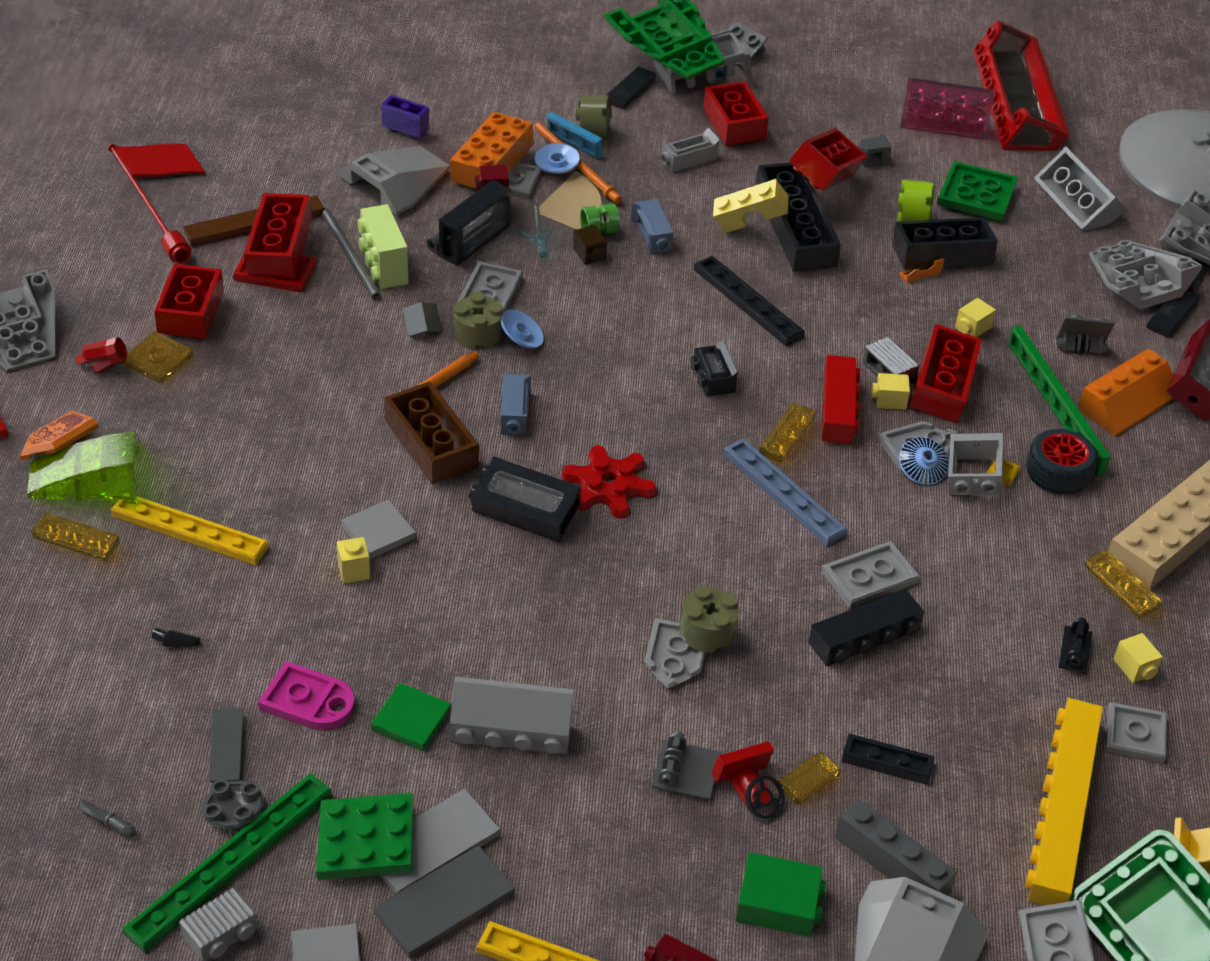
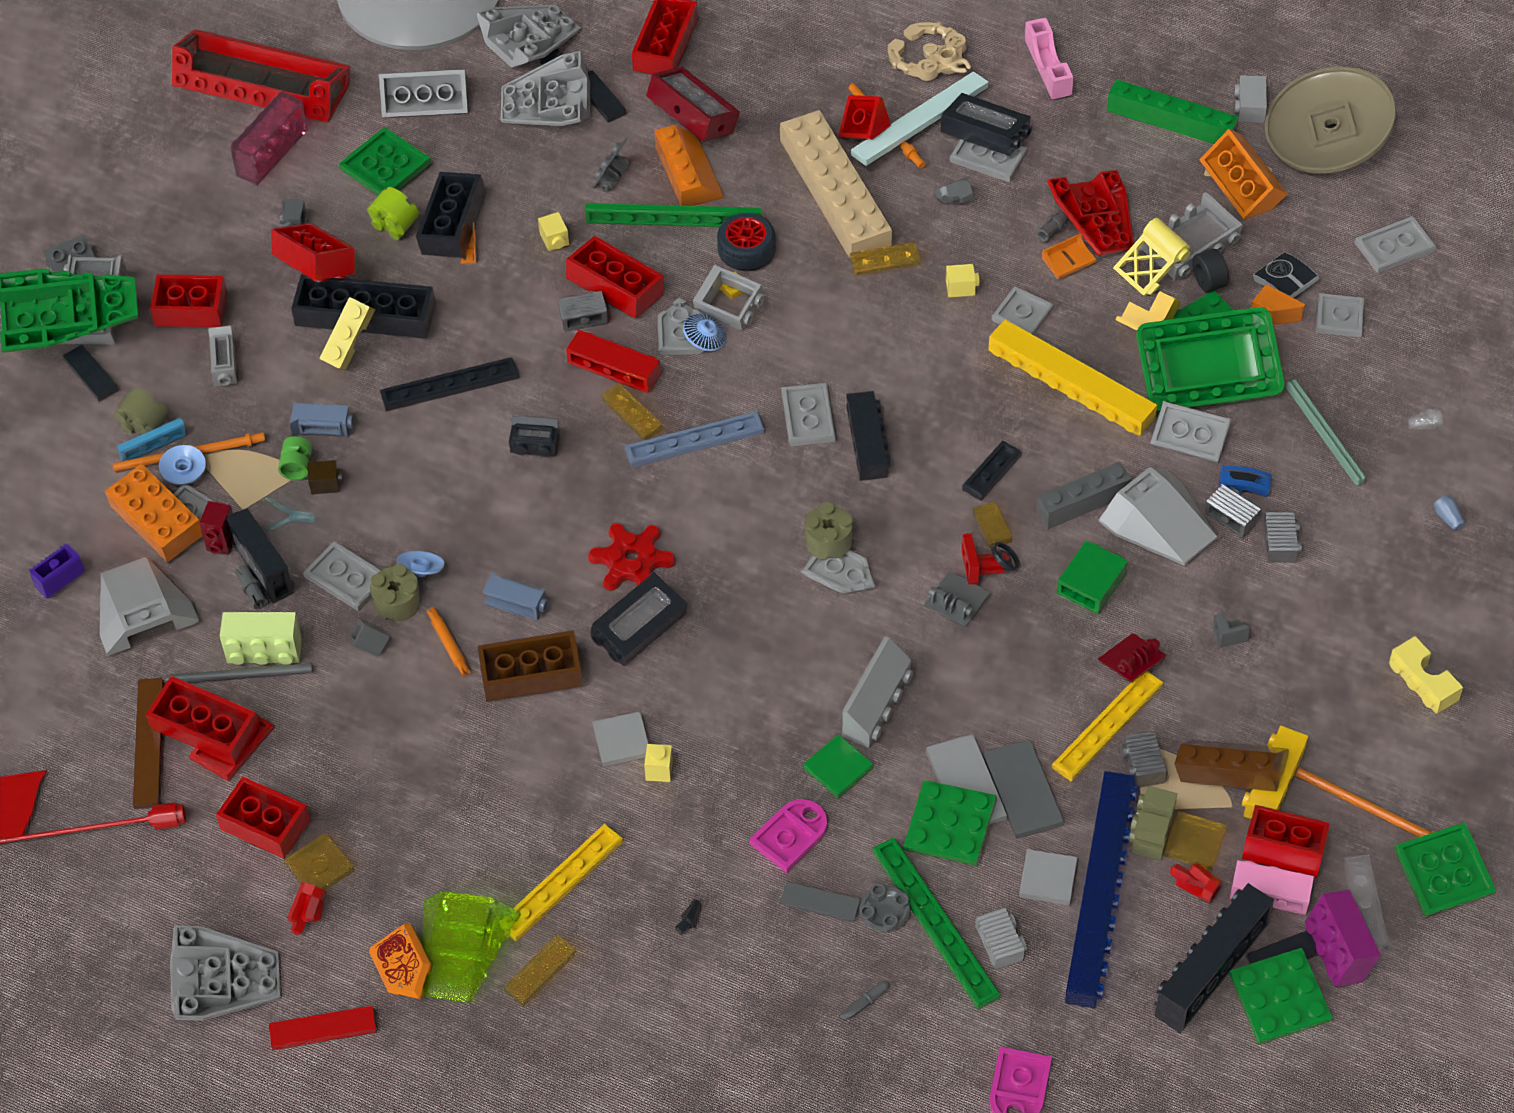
camera: 65 degrees left, 10 degrees up
light yellow brick [871,373,910,410] -> none
black hinge [1058,617,1093,674] -> none

